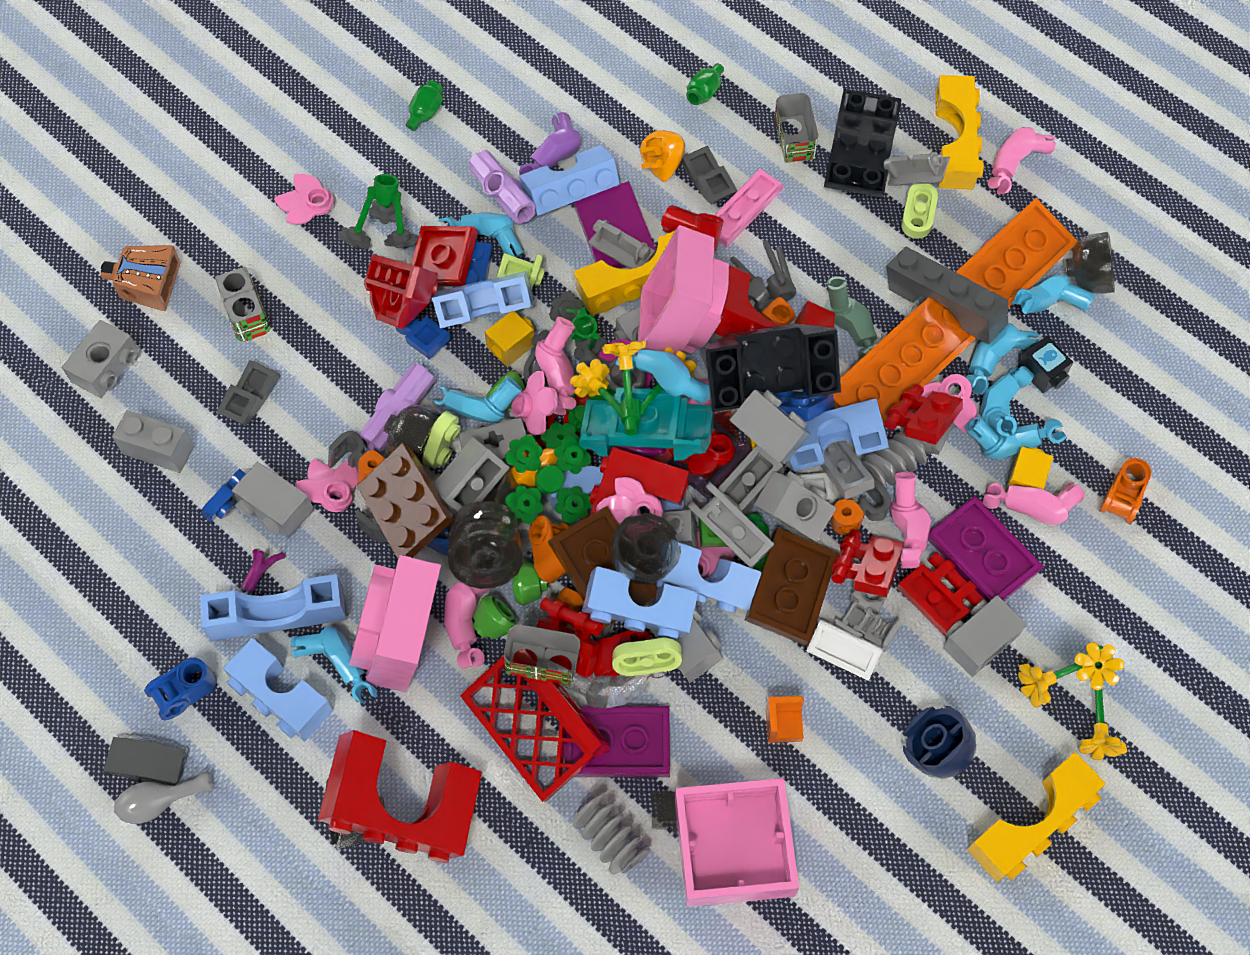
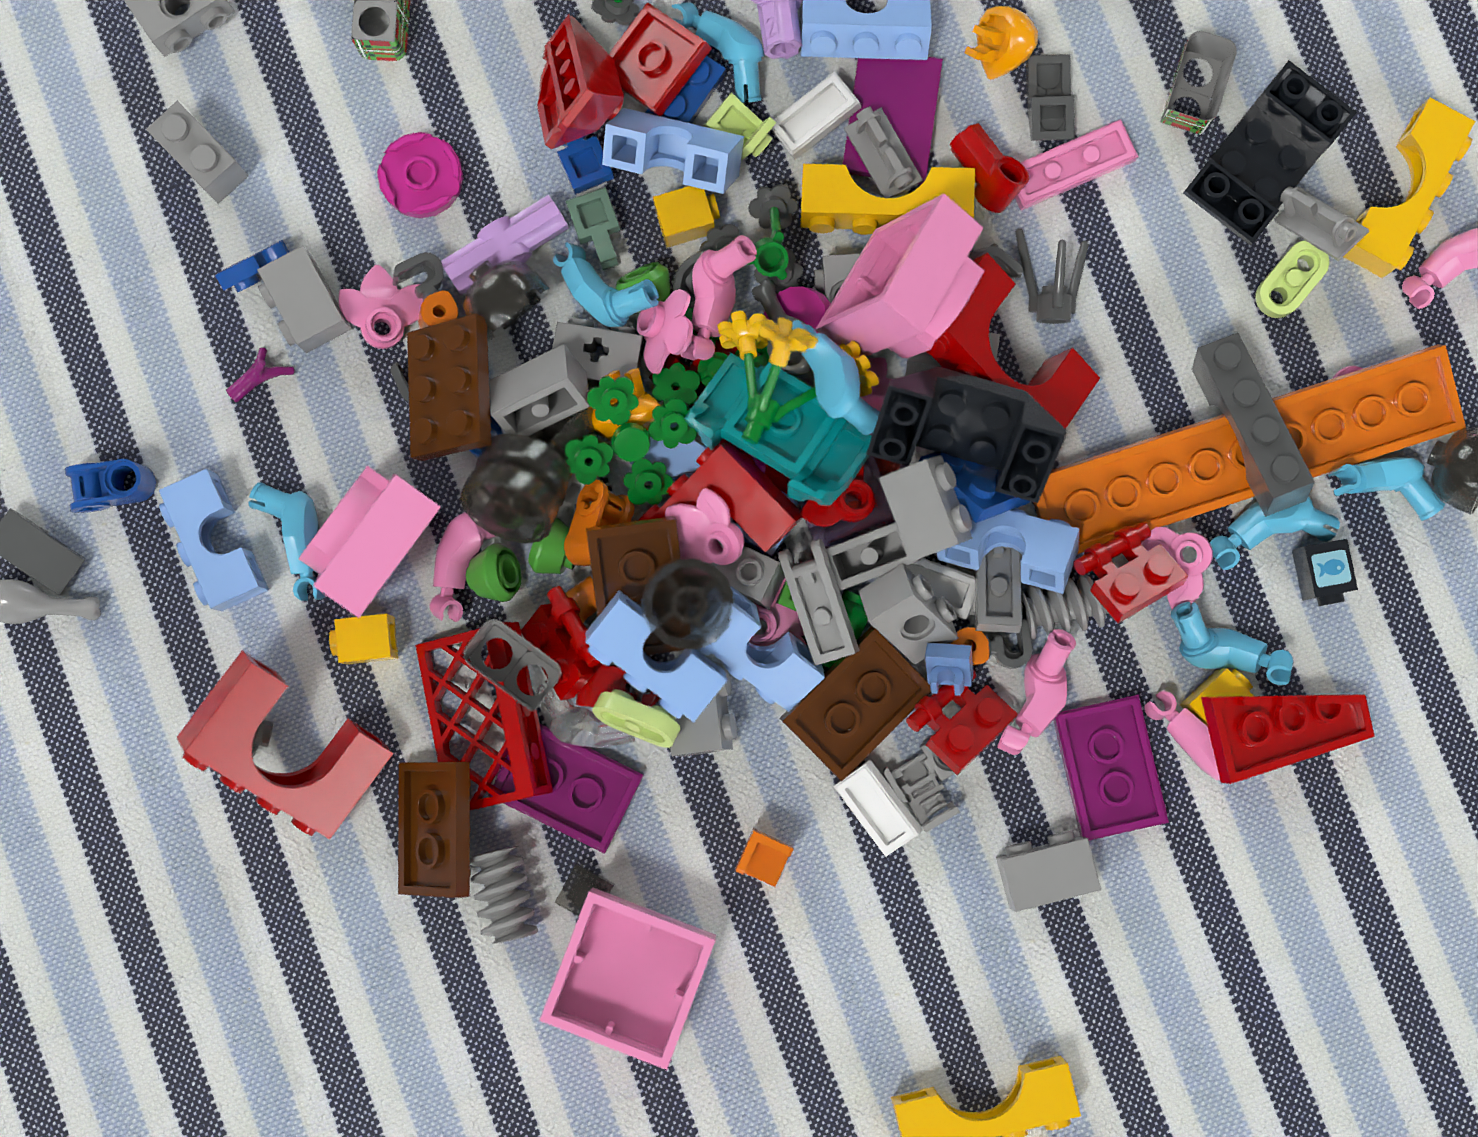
camera: 25 degrees right, 20 degrees up
light blue arch [200,574,347,641] -> none
dark grey slope [216,360,281,426] -> none
yellowish green plate [422,411,461,469] -> none
leg [748,276,795,326] -> none
sand green arm [825,276,877,359] -> none
red plate [897,552,984,636] -> none
dark blue cylinder [903,705,976,779] -> none
medium azure arm [980,366,1034,436] -> none
yellow plant [1018,642,1127,760] -> none
orange piece [1099,458,1152,525] -> none
none -> yellow brick [329,614,398,665]
none -> dark pink tile [377,132,464,219]
none -> reddish brown plate [398,762,471,898]
none -> sand green plate [566,187,620,270]
none -> white tile [771,71,862,160]
none -> medium blue tile [925,643,973,695]
none -> red wing [1201,694,1375,784]

